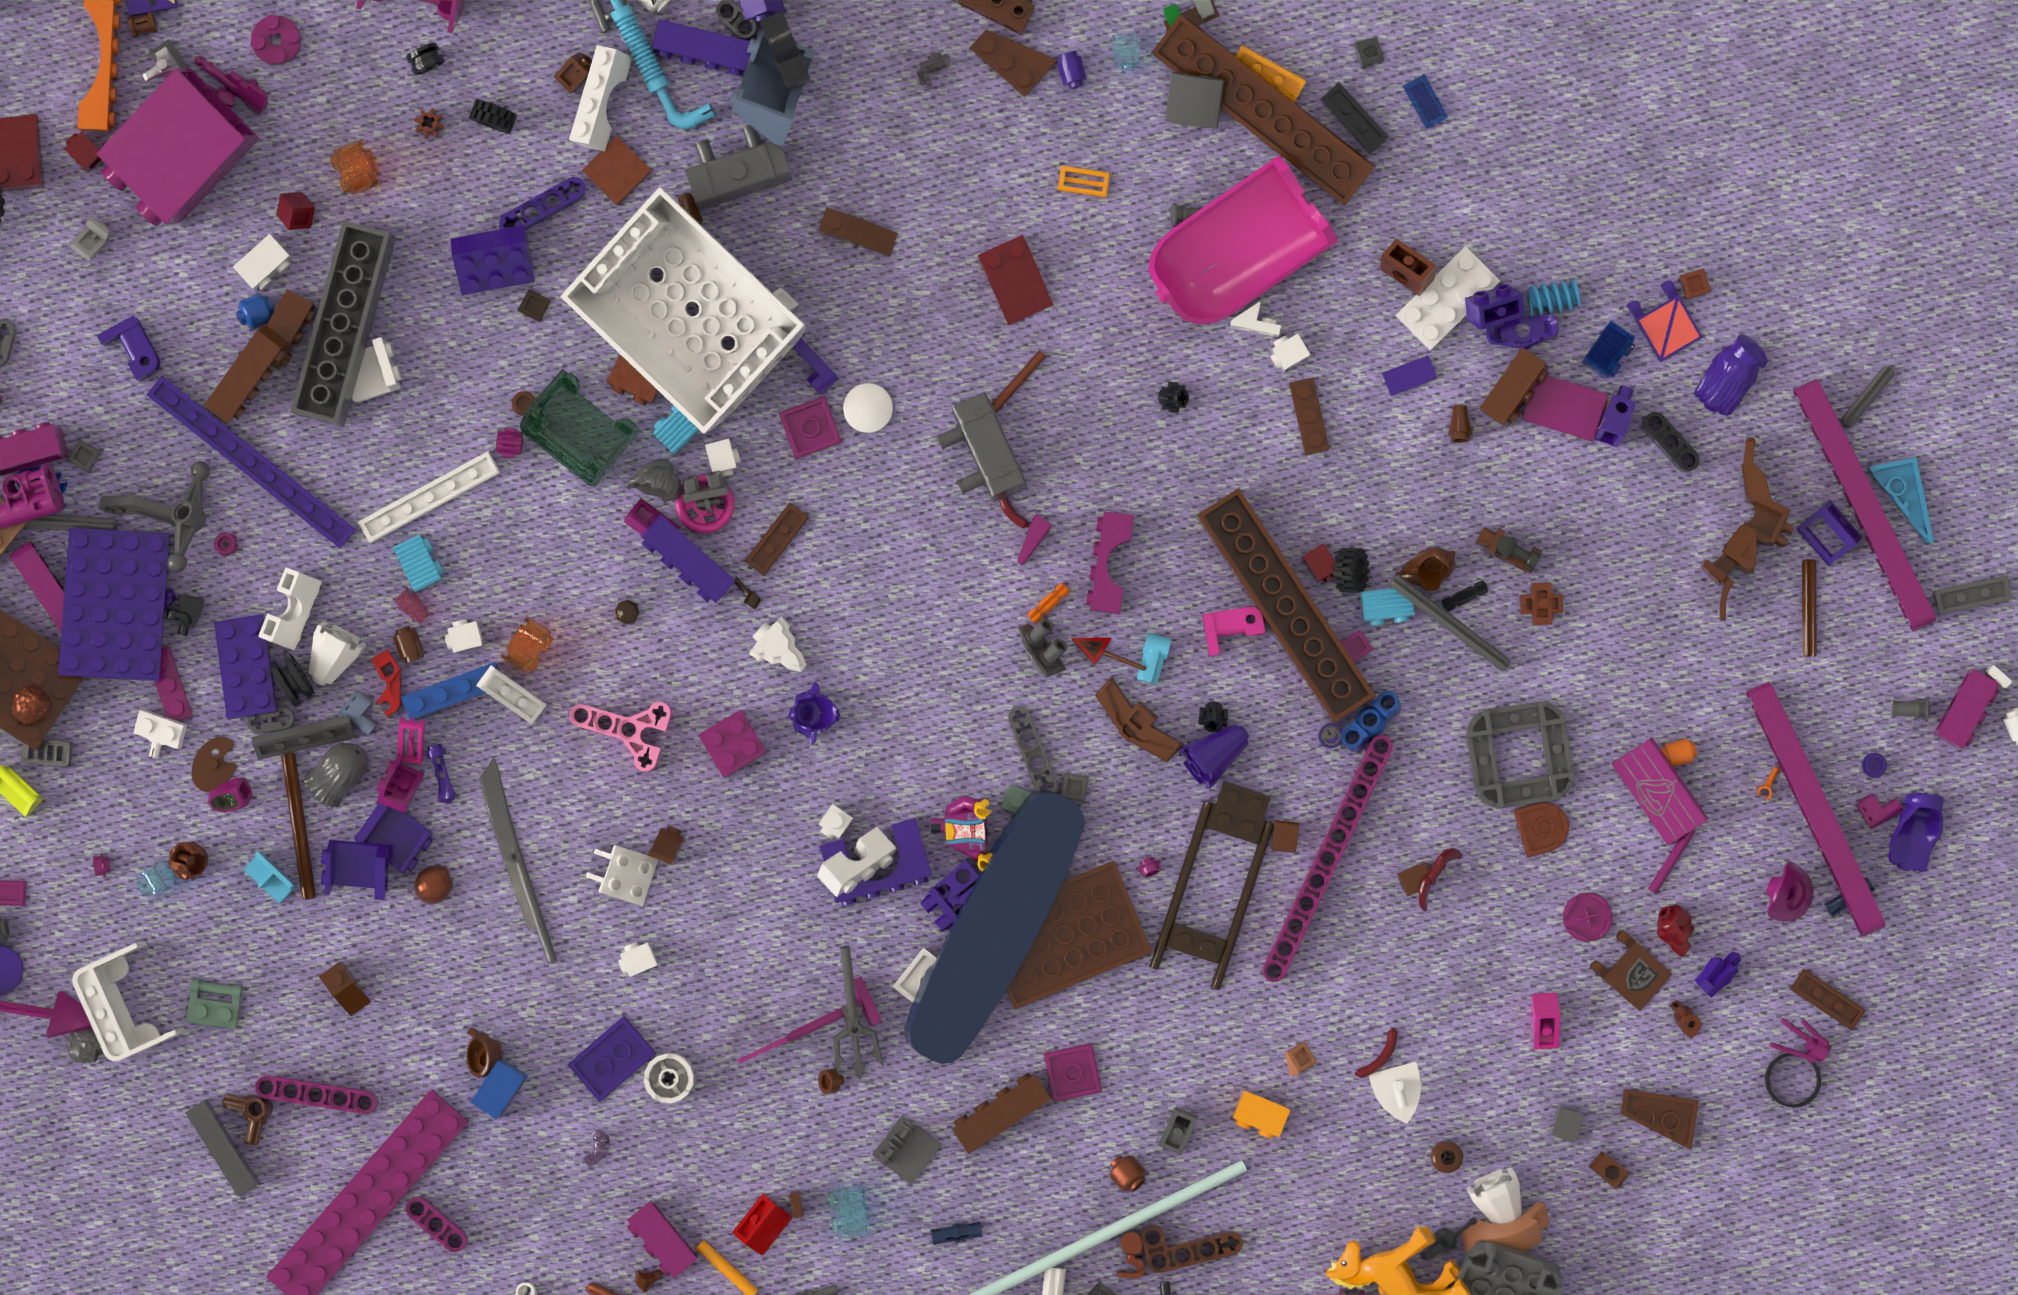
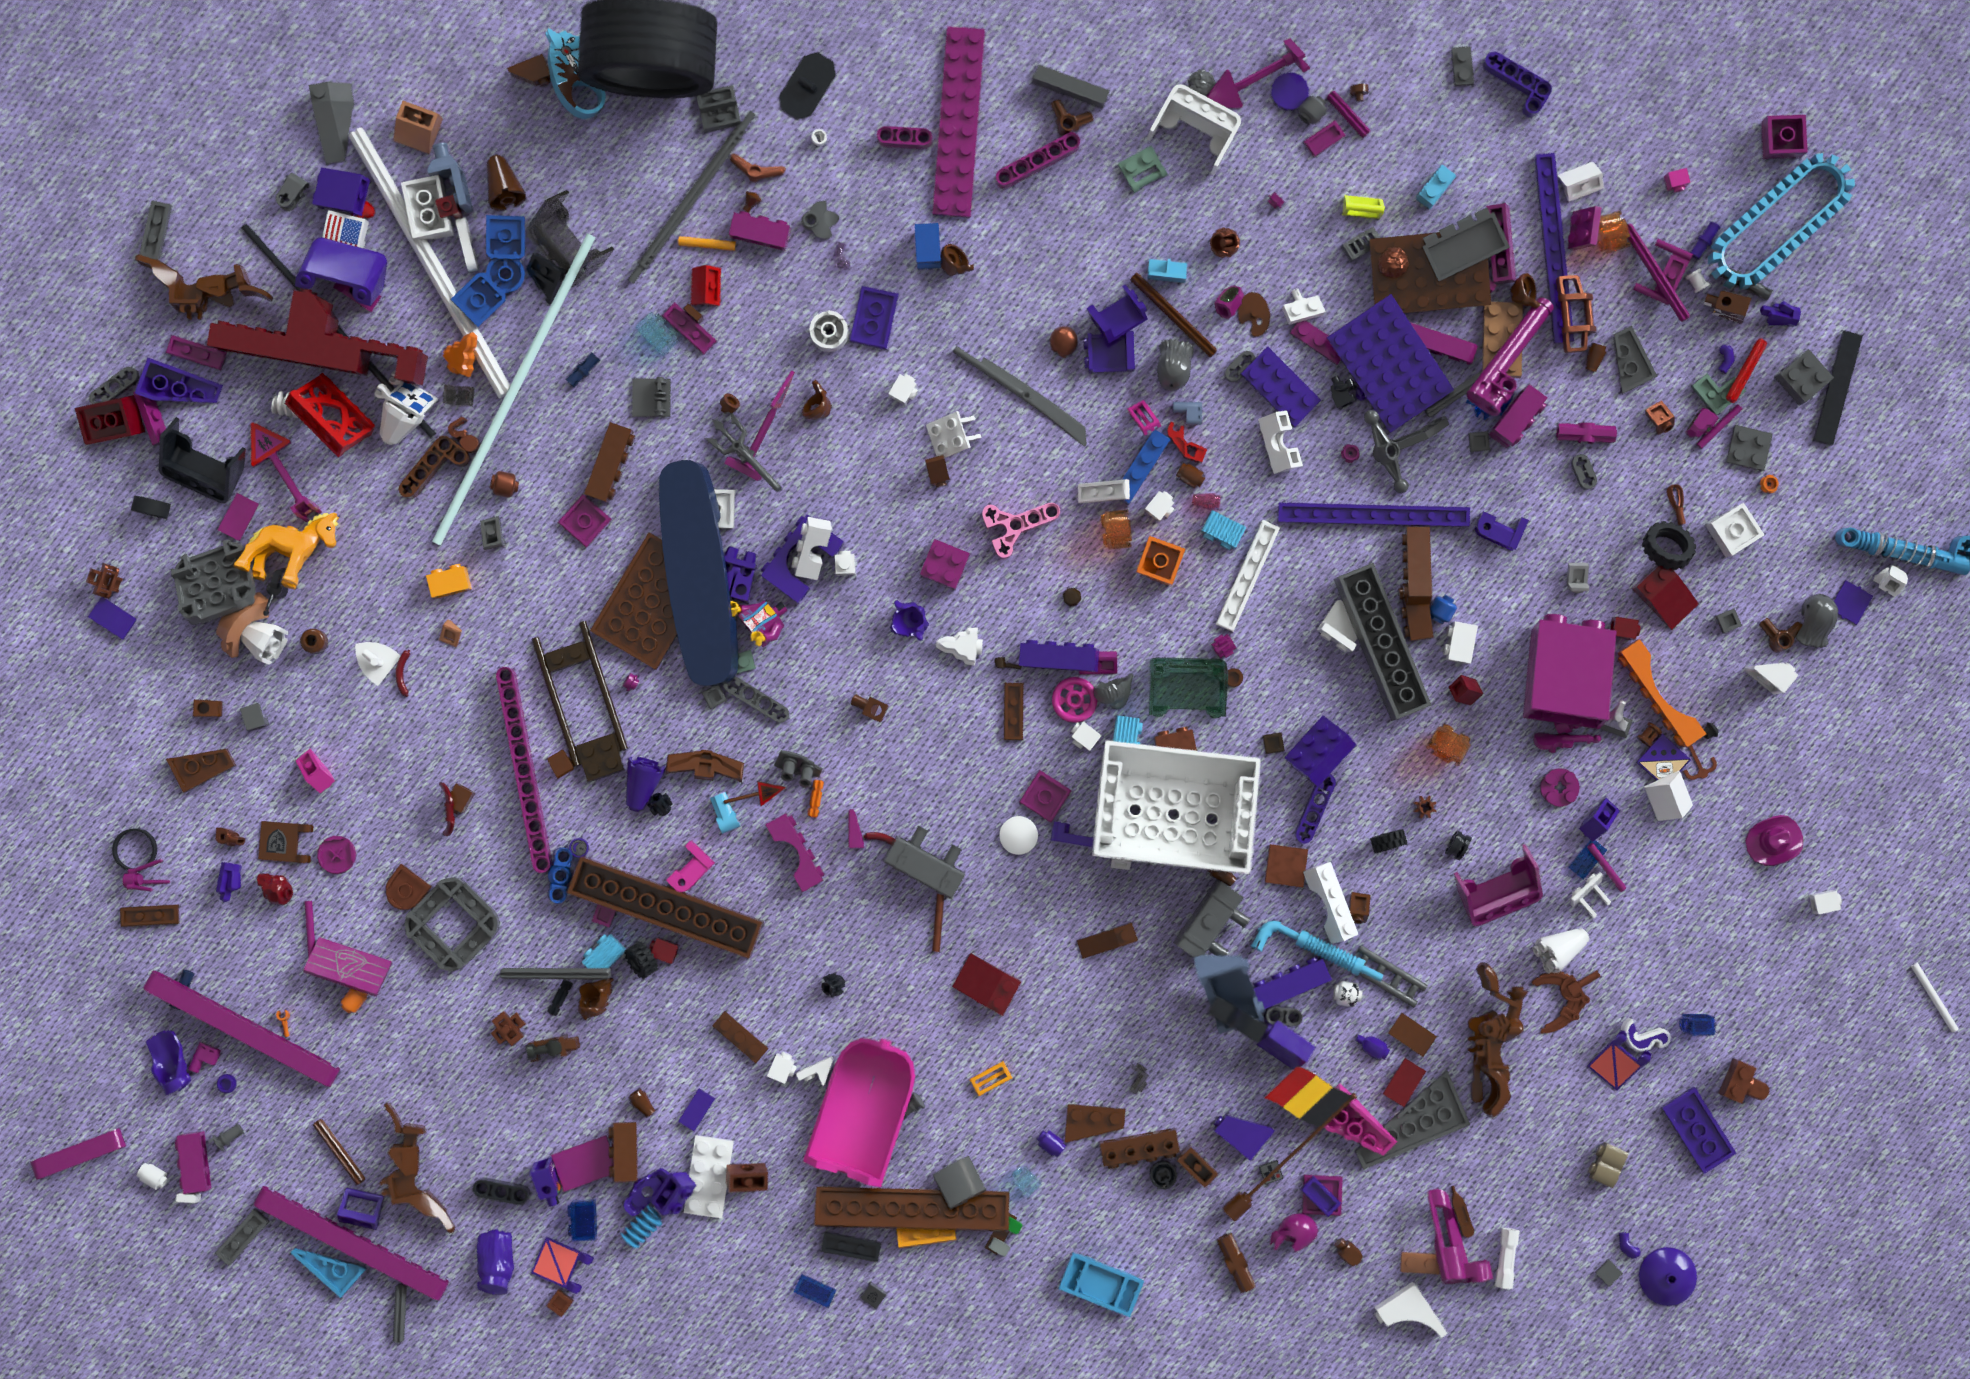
camera: 145 degrees right, 0 degrees up
clear light blue brick [136,861,178,897] -> none
dark grey plate [252,715,355,760] -> none
black wheel [269,652,315,708] -> none
white cone [309,621,366,686] -> none
reddish brown slope [319,961,371,1016] -> none
magenta bracket [376,754,424,813] -> none
dark purple piece [426,743,456,804] -> none
dark grey hips [683,471,729,514] -> none
magenta hat [1766,861,1814,922] -> none
none -> magenta tile [662,302,717,355]
none -> dark grey plate [801,201,840,239]
none -> reddish brown hat [802,380,832,420]
none -> reddish brown bracket [851,694,889,722]
none -> orange slope [1136,536,1185,587]

